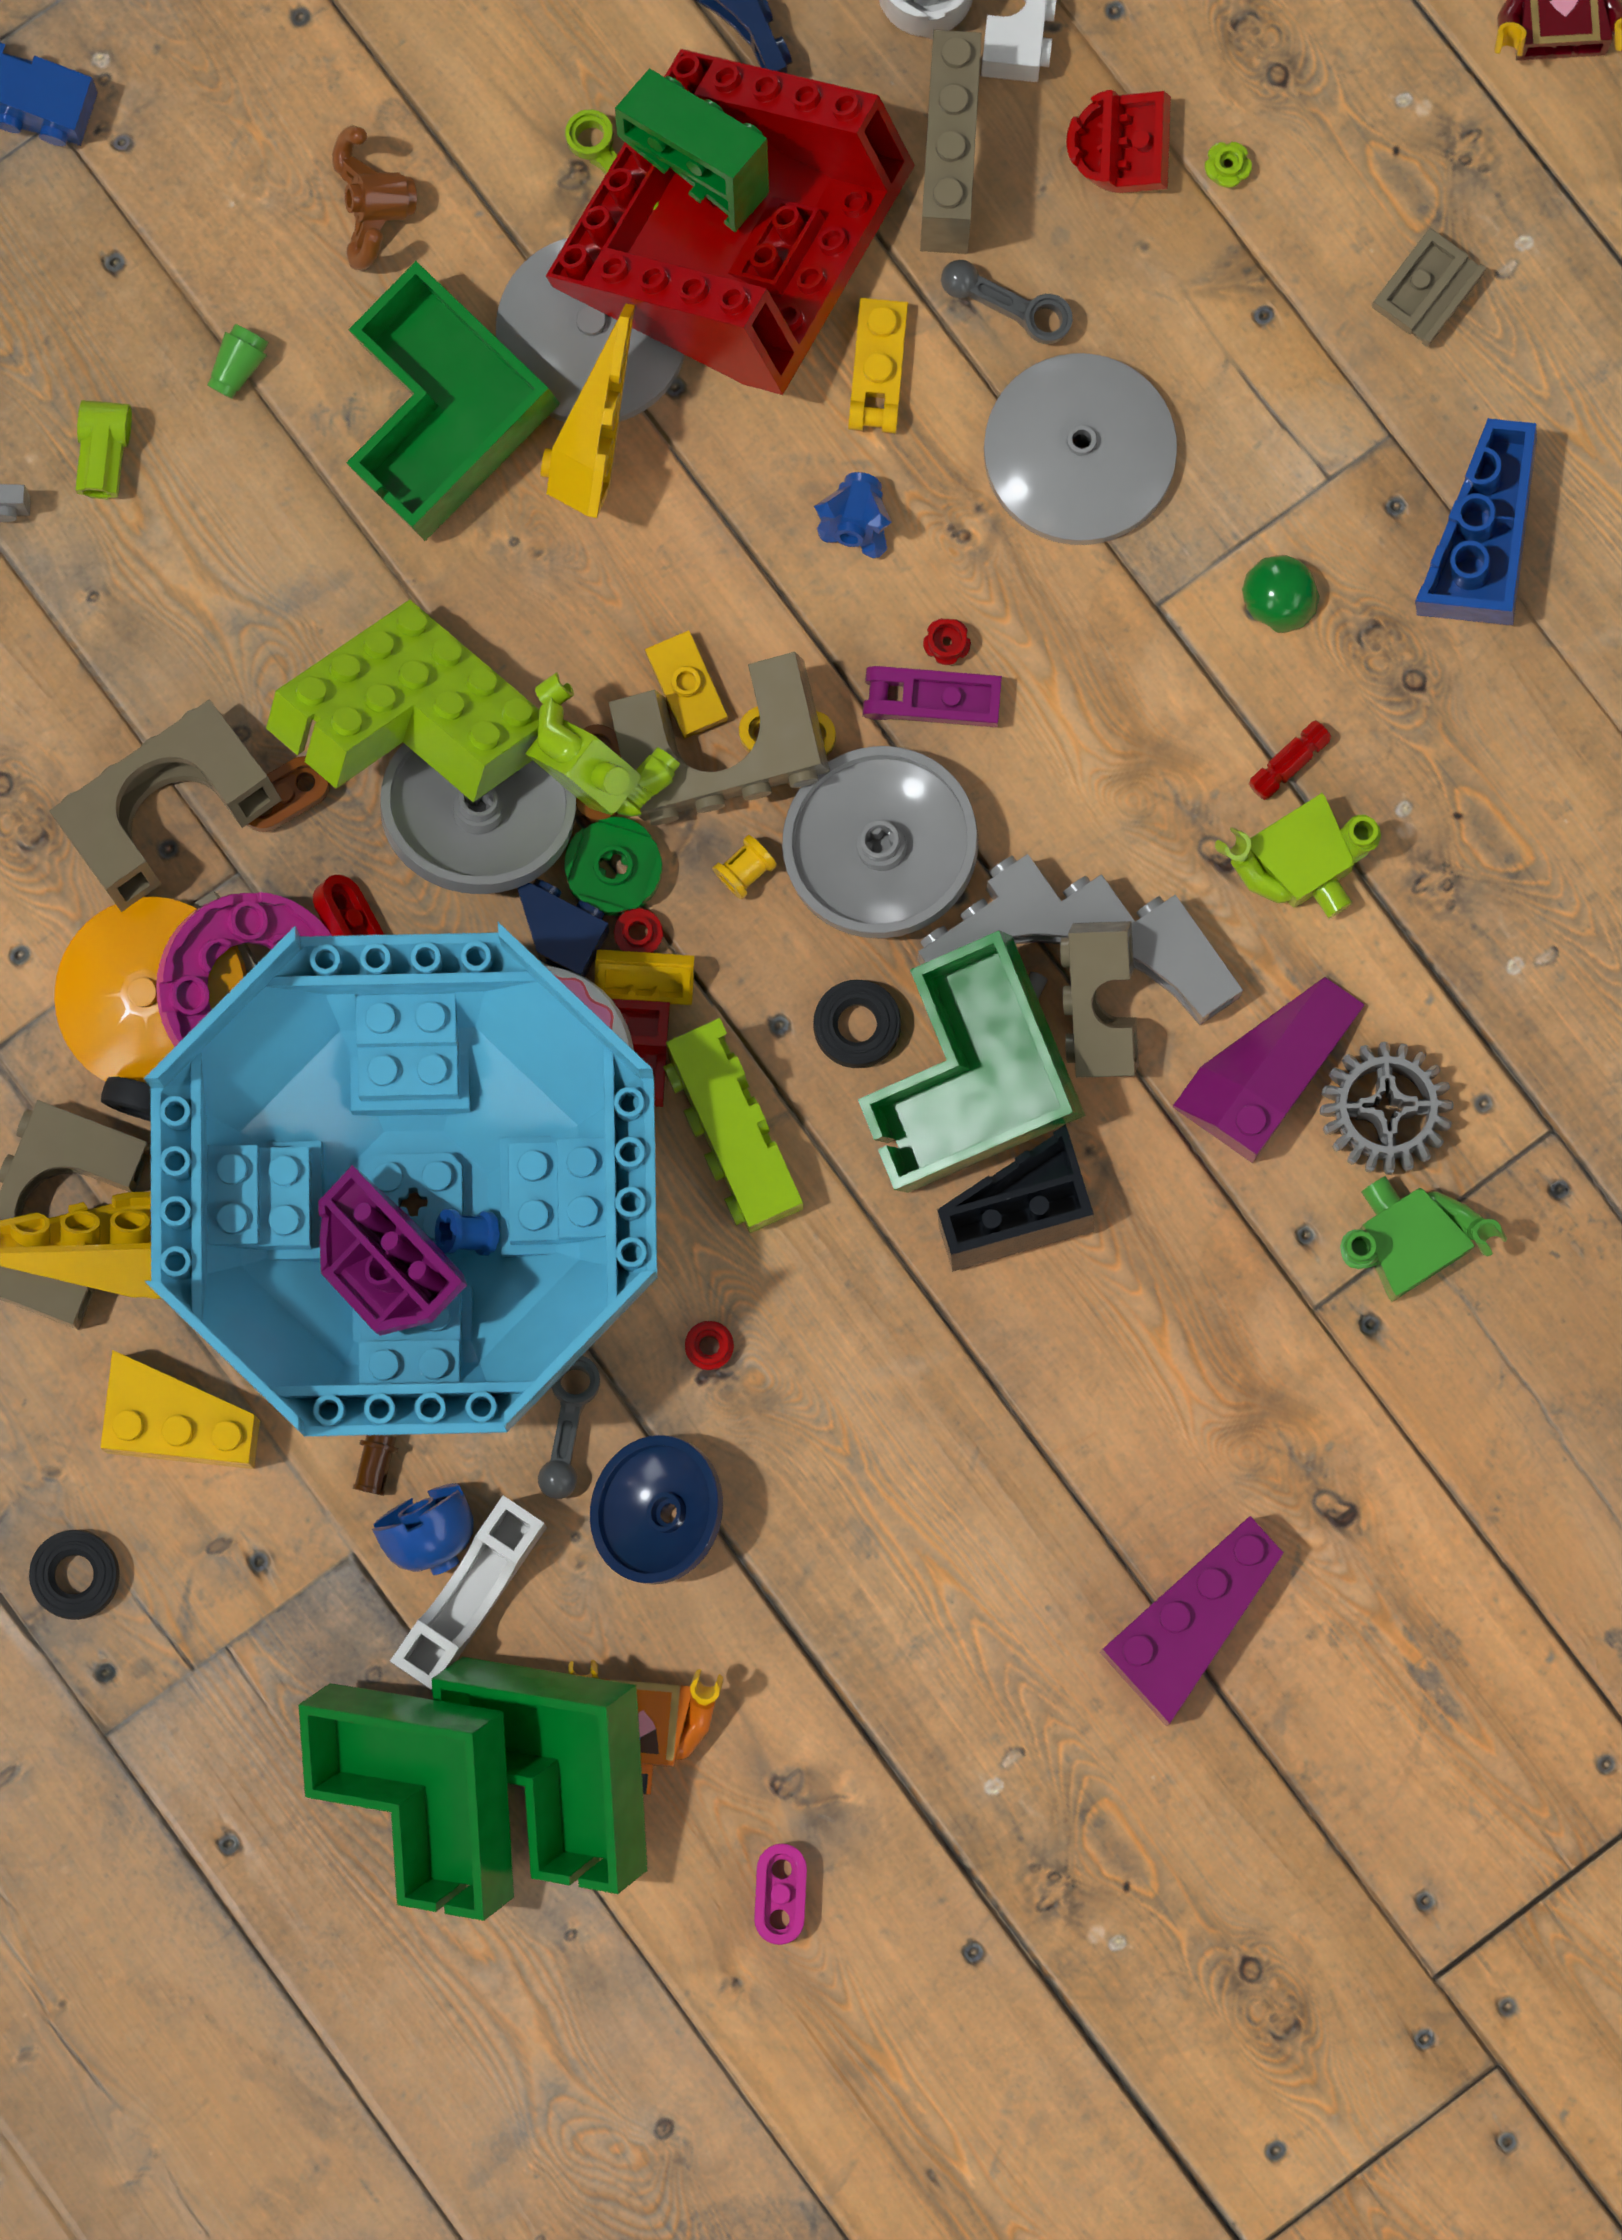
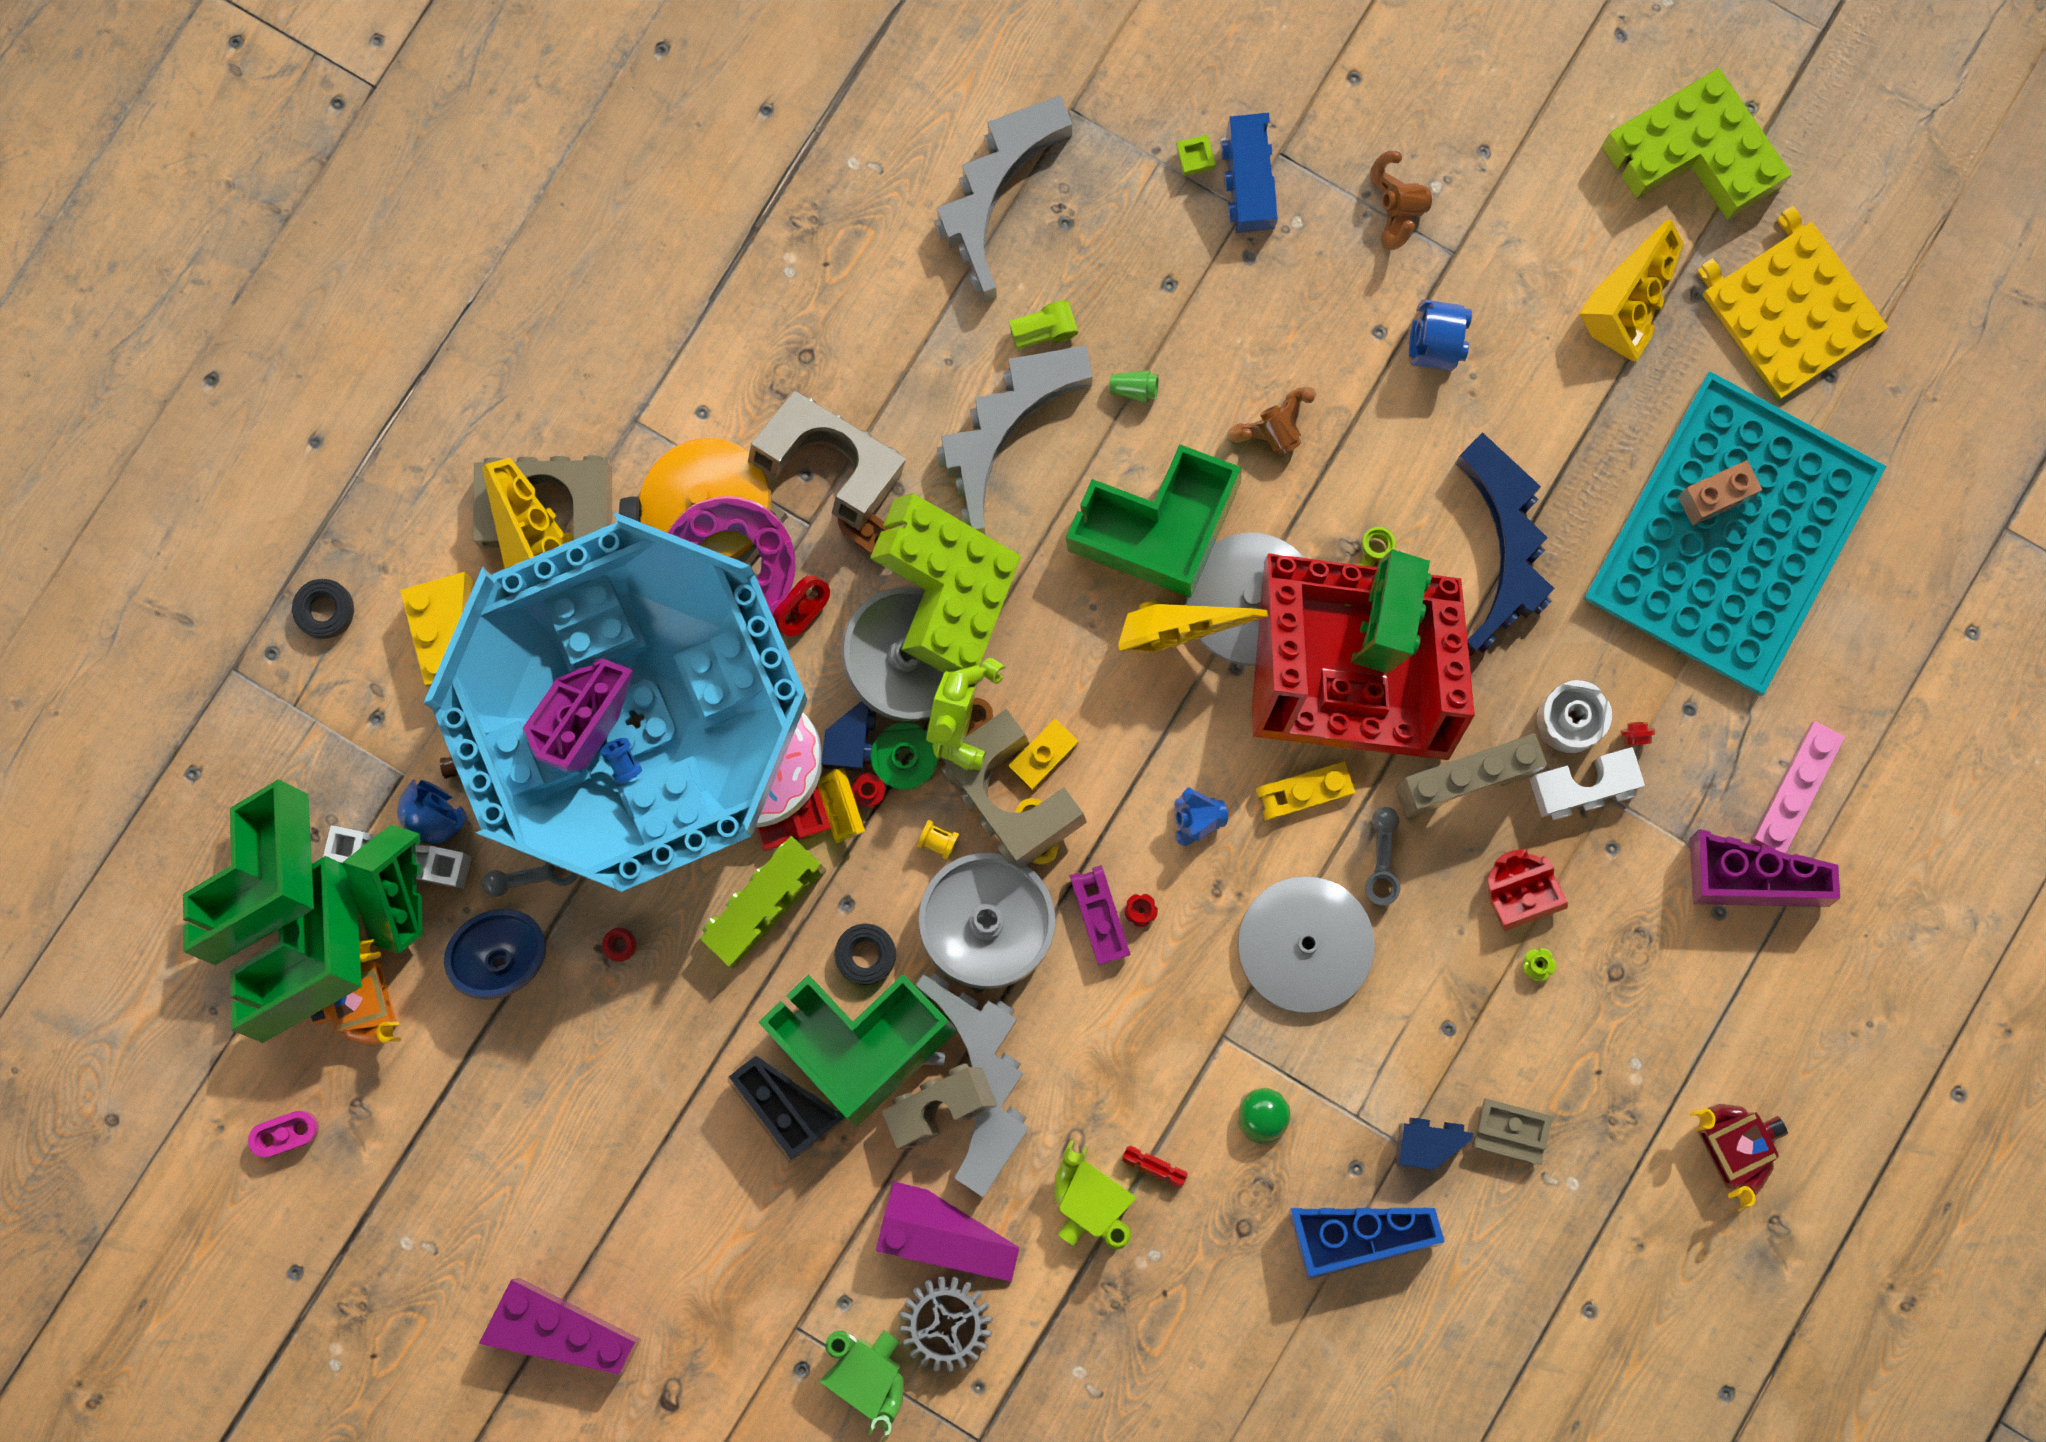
camera: 70 degrees right, 0 degrees up
none -> green wedge [343,825,423,954]
none -> light grey arch [937,345,1093,535]
none -> dark blue slope [1395,1117,1473,1170]

